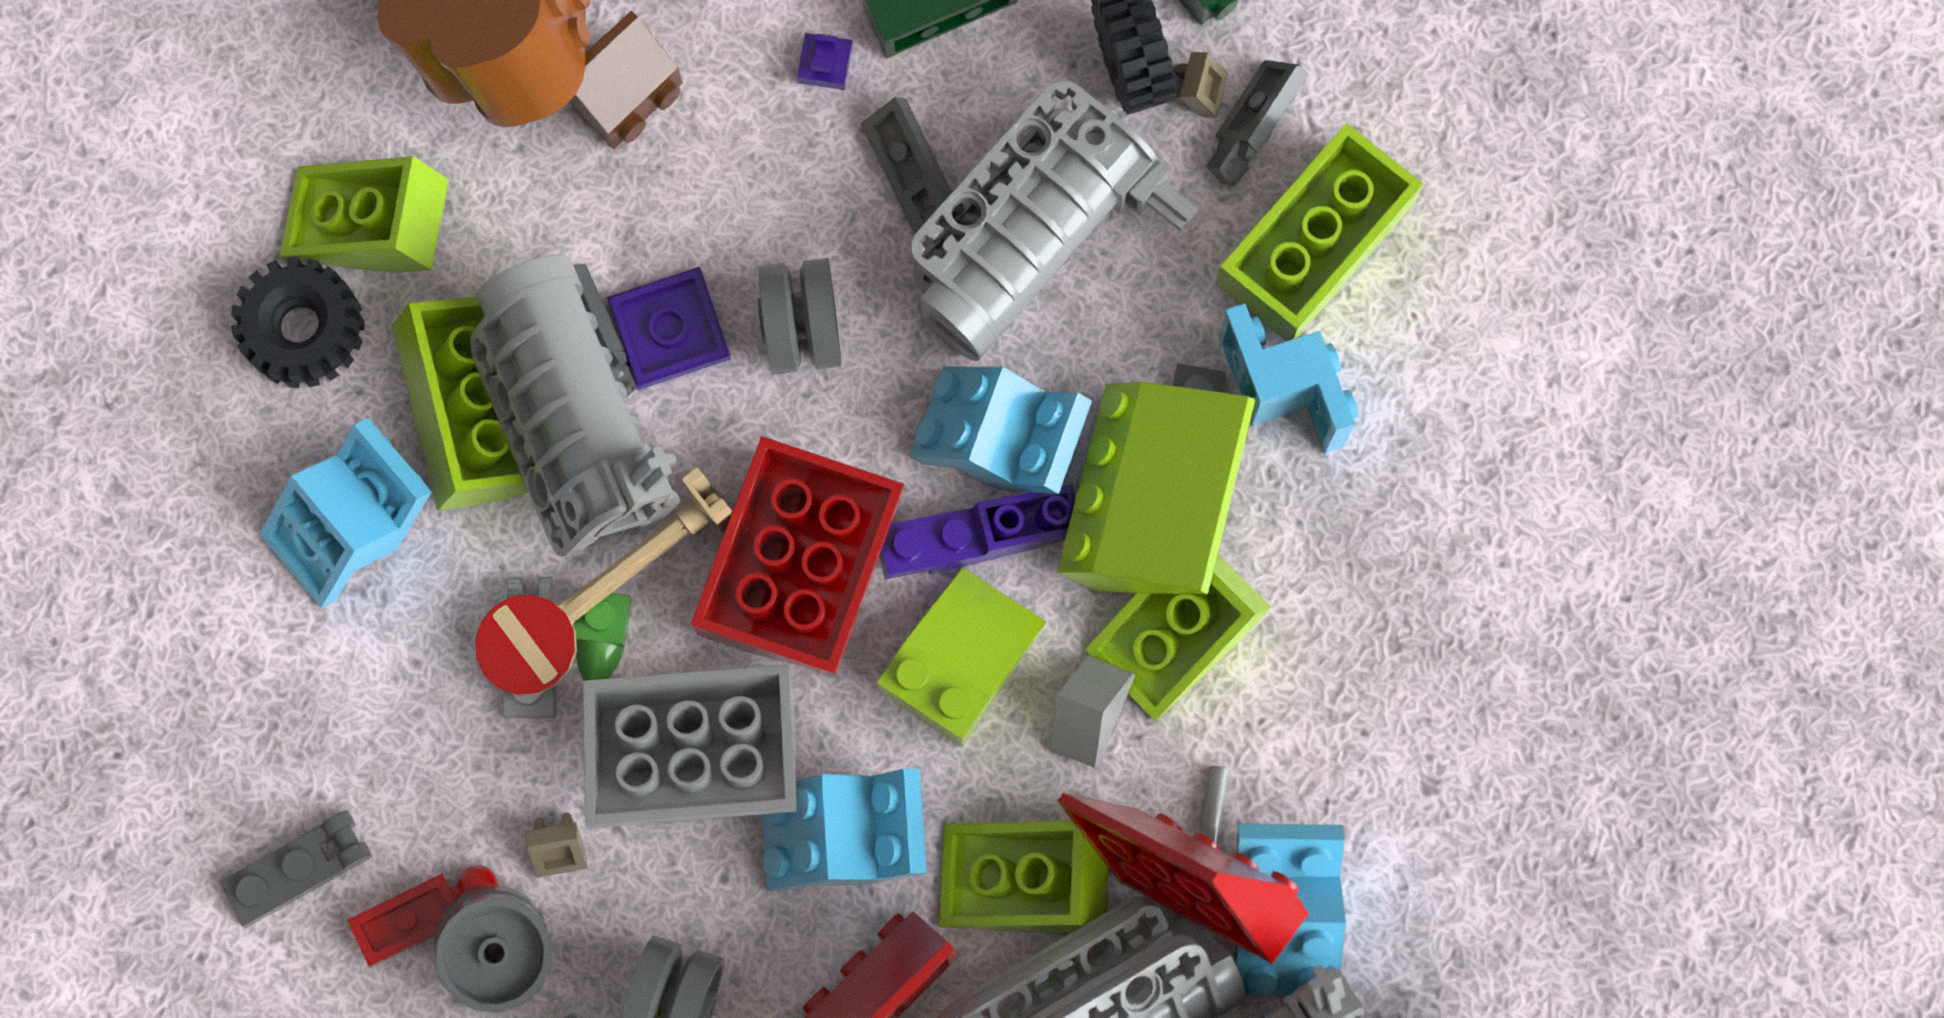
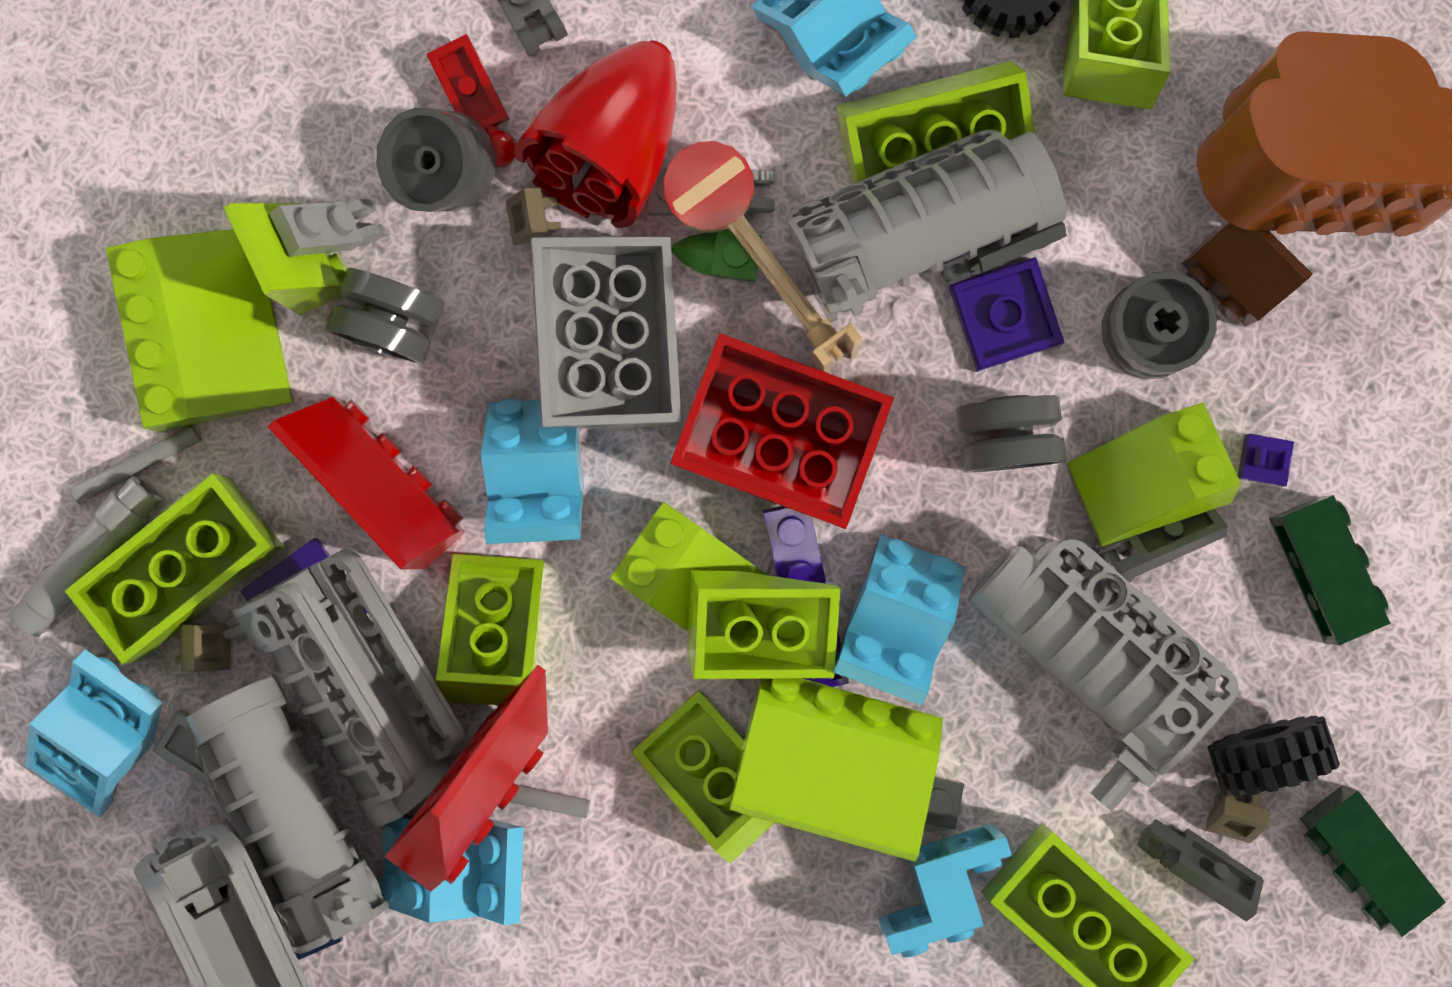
camera: 90 degrees right, 10 degrees up
light grey slope [1049,656,1135,769] -> none
none -> red cylinder [514,40,677,228]
none -> lime slope [687,571,841,679]
none -> lime slope [1067,402,1241,547]
none -> dark grey wheel [1102,271,1217,379]

